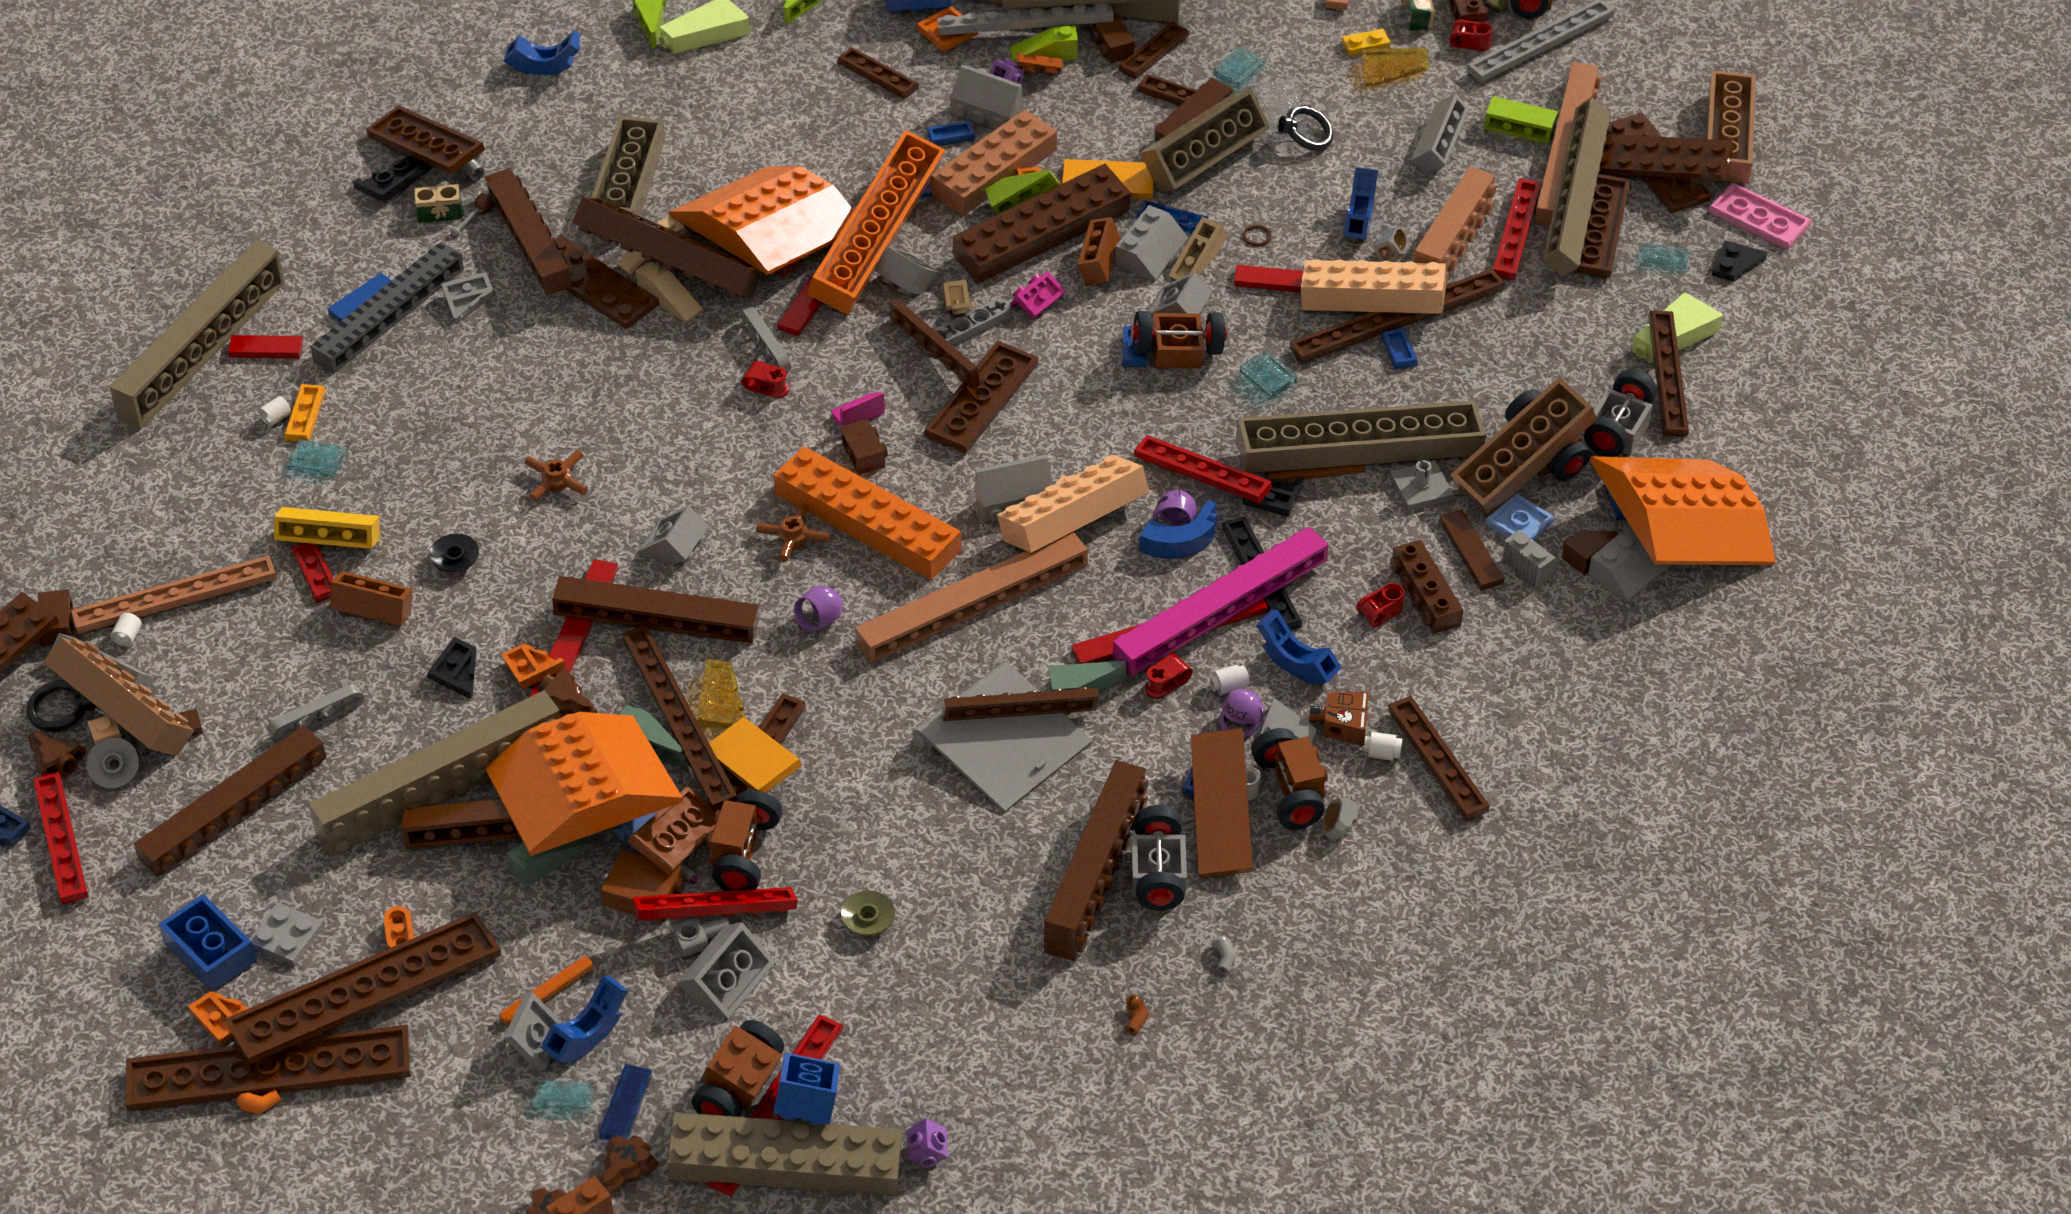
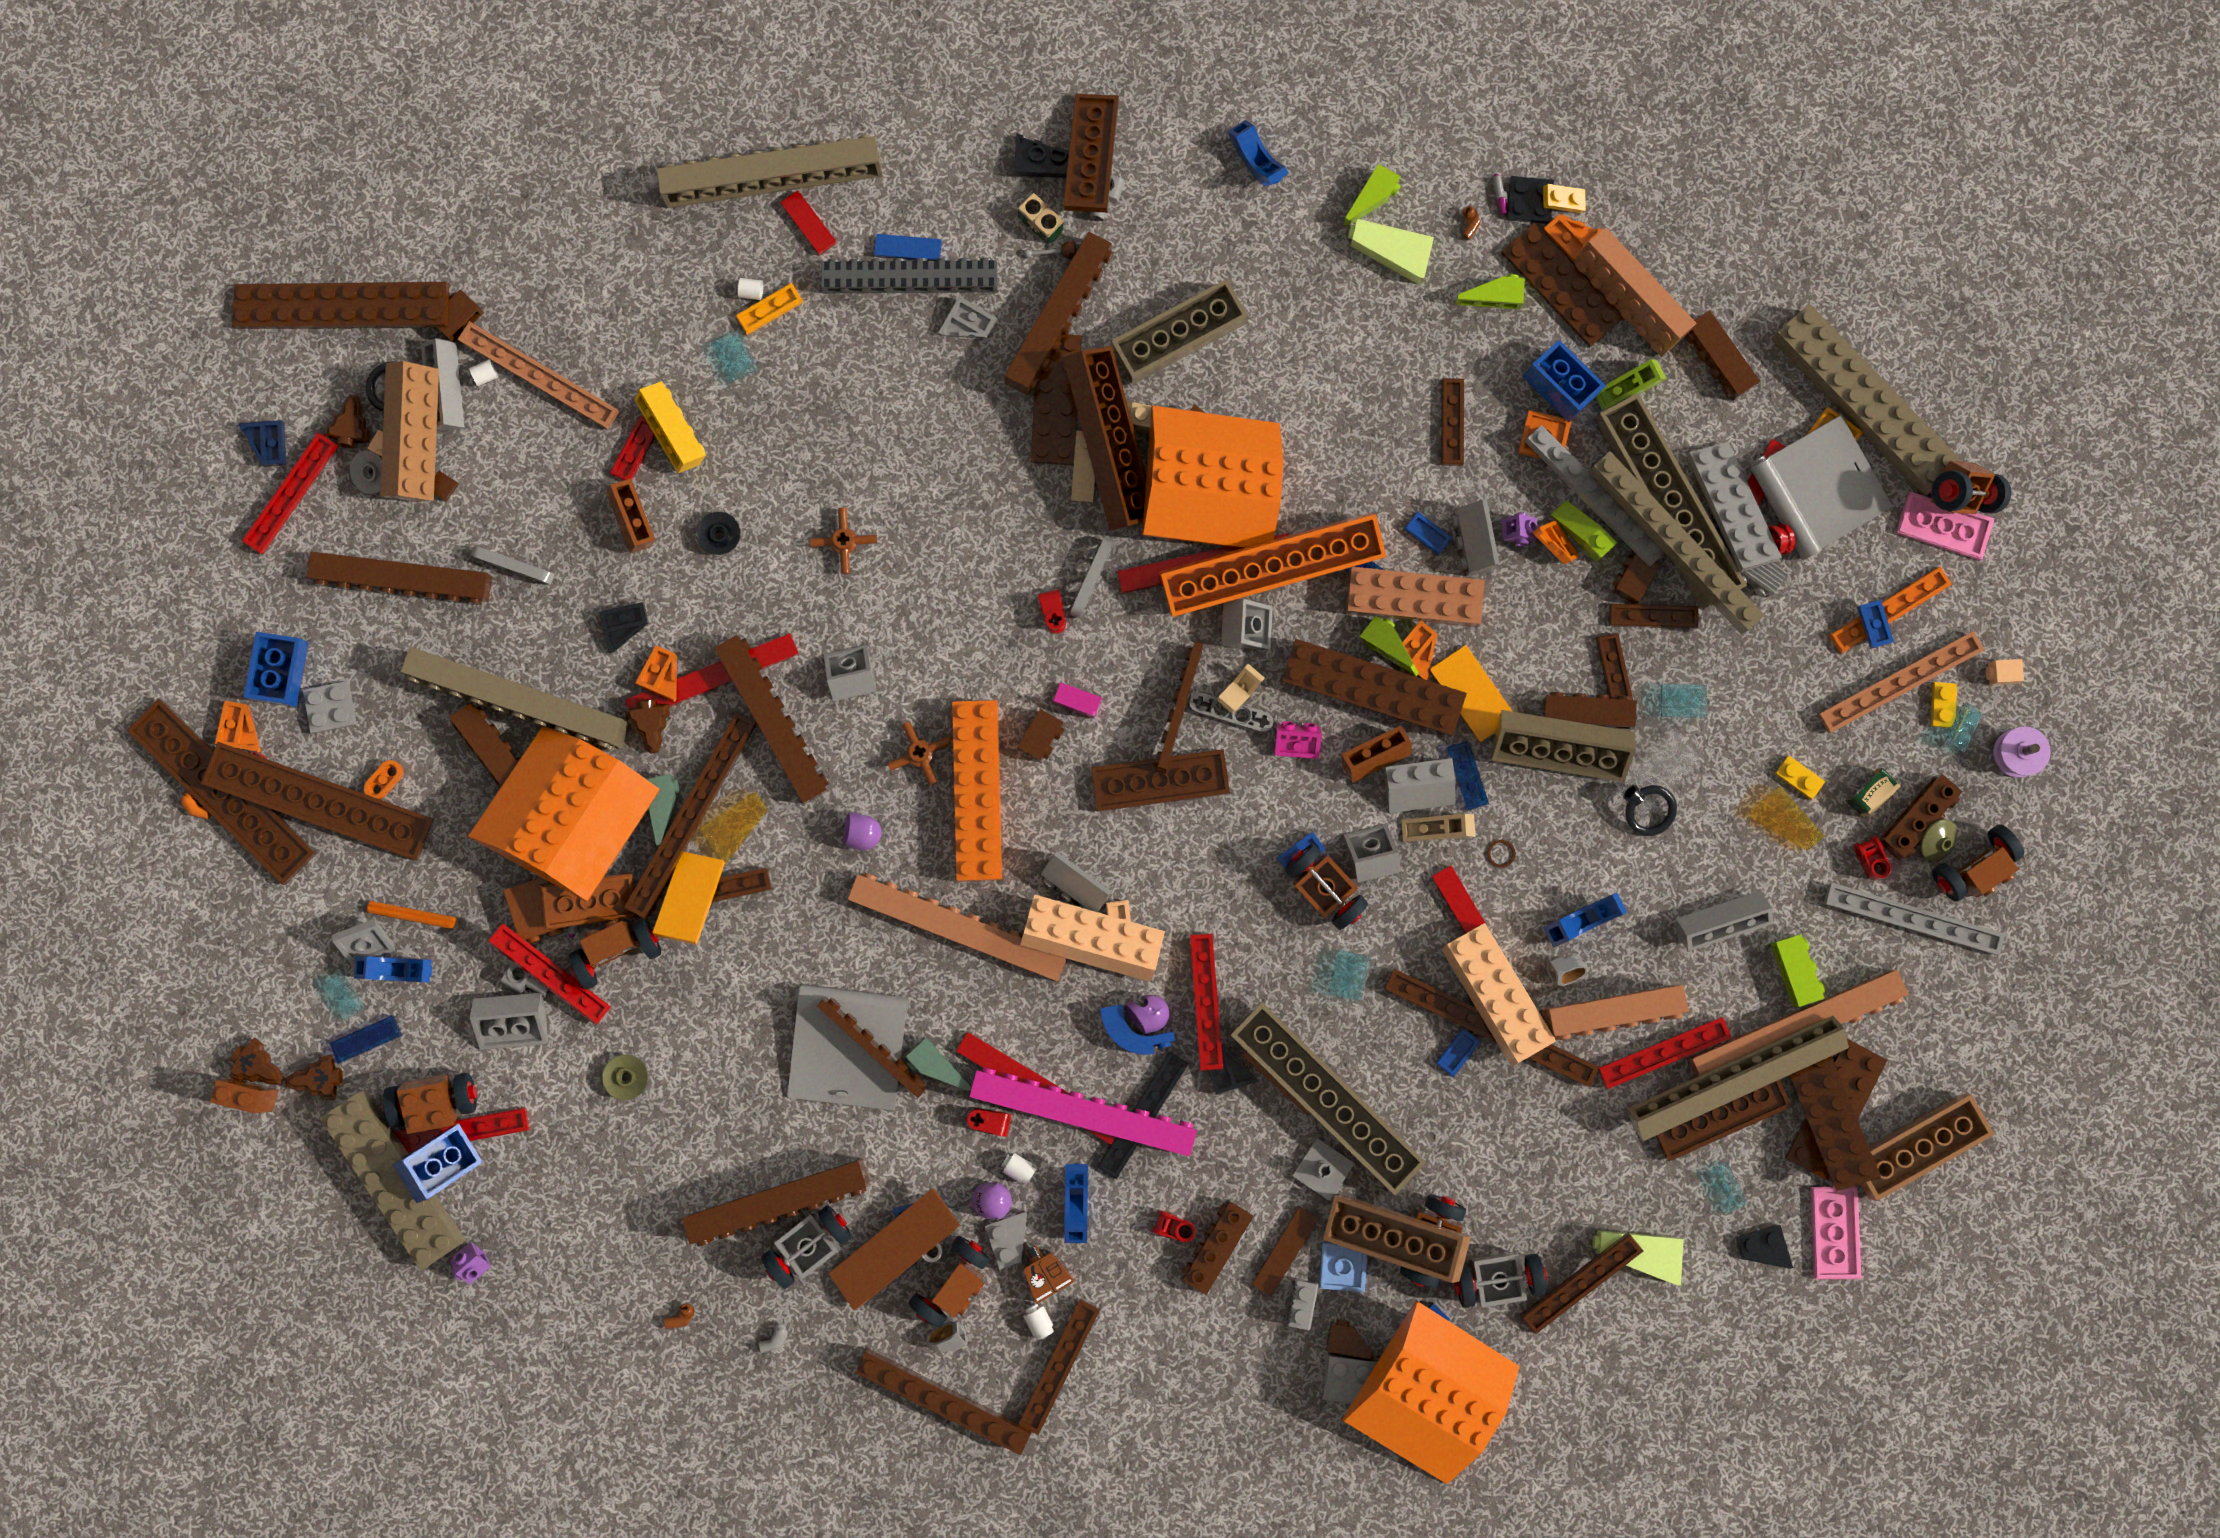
camera: 50 degrees right, 35 degrees up
none -> reddish brown brick [855,1348,1031,1455]

